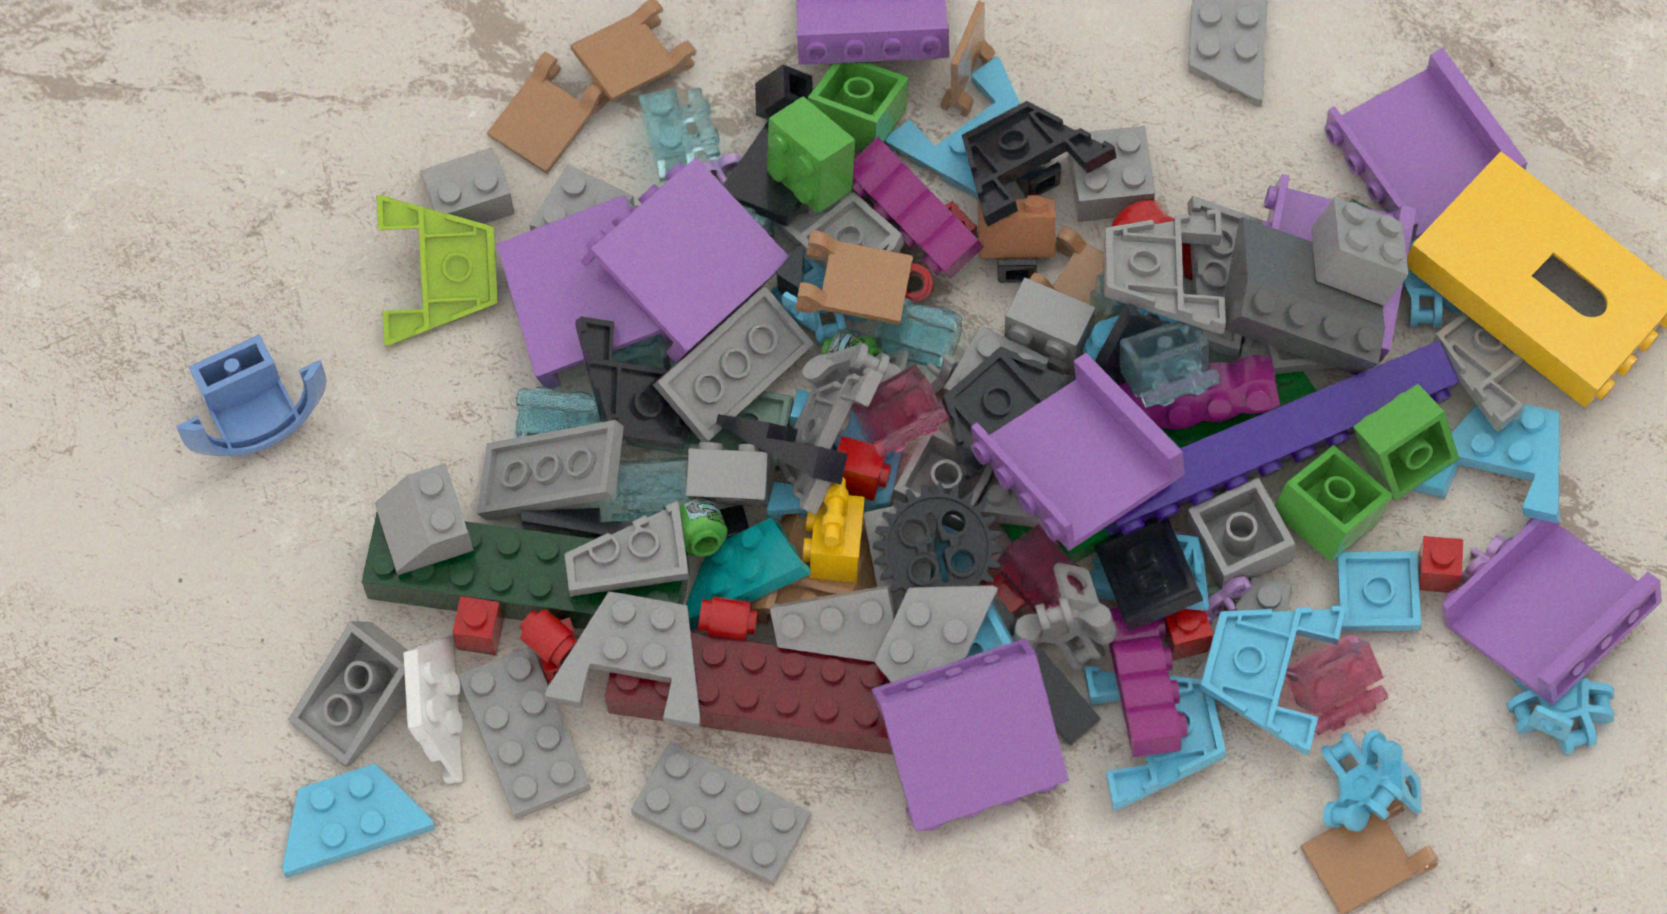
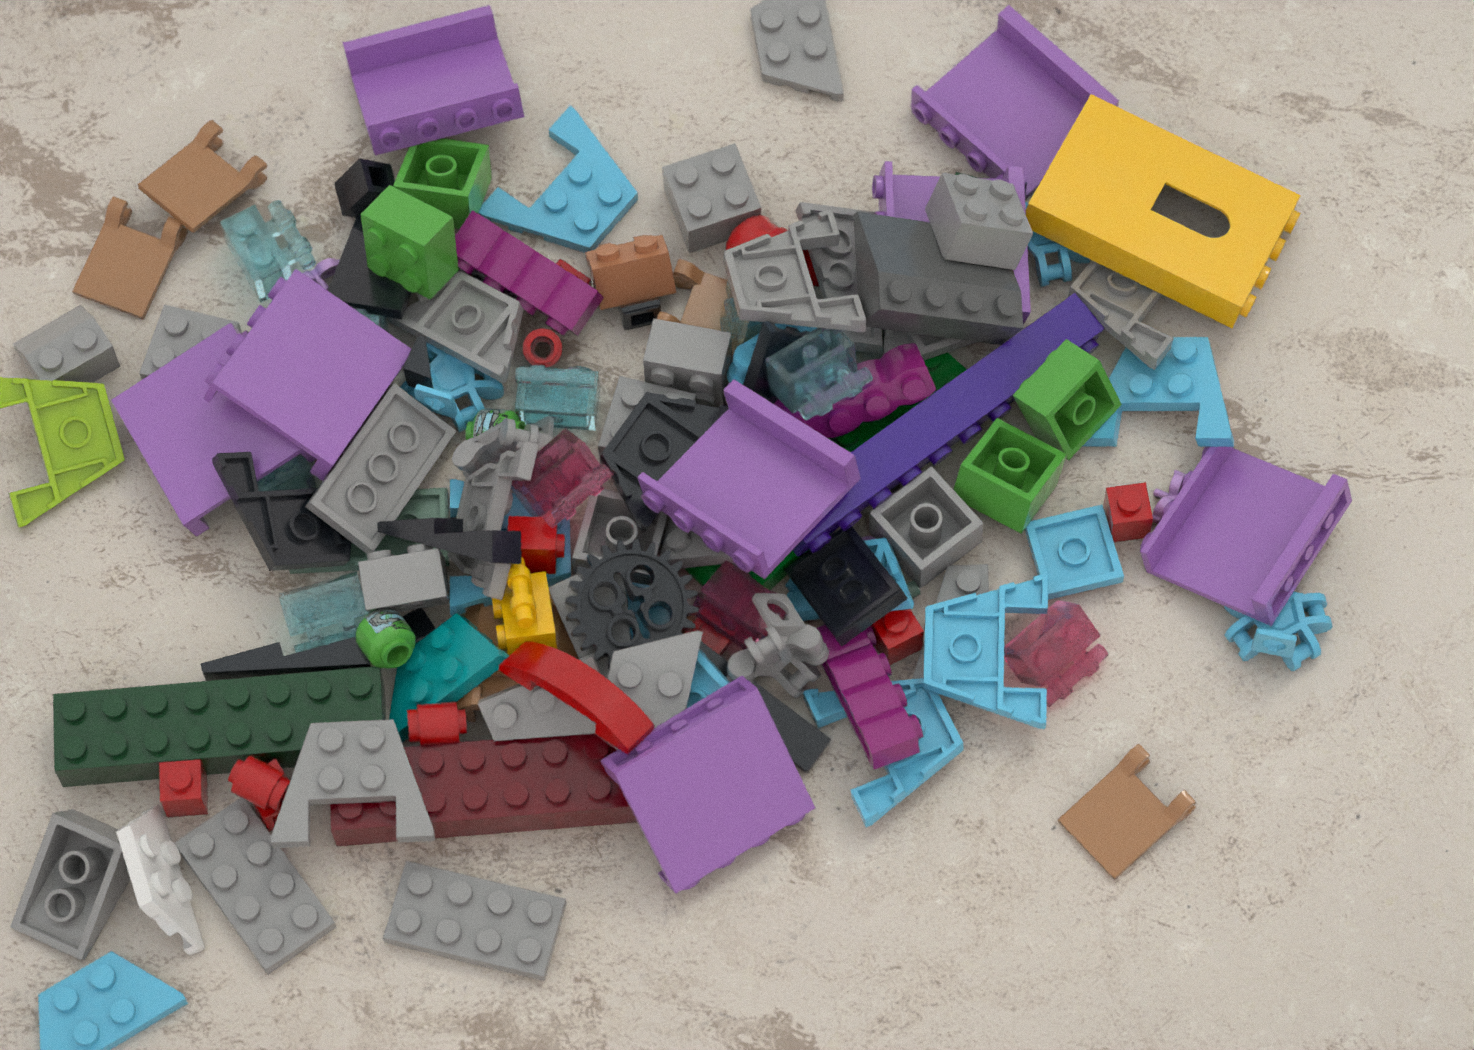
camera: 15 degrees left, 0 degrees up
light grey slope [375,463,474,575] -> none
light grey plate [477,420,624,520] -> none
clear light blue brick [515,386,601,438] -> none
light grey wing [564,500,689,596] -> none
medium nougat flag [795,230,913,325] -> none
light grey piece [920,353,959,396] -> none
medium nougat flag [940,1,995,117] -> none
black wing [962,101,1117,227] -> none
black slope [1016,162,1061,198] -> none
lavender piece [1206,576,1253,624] -> none
medium azure piece [1321,729,1422,832] -> none
none -> red slope [499,641,654,755]

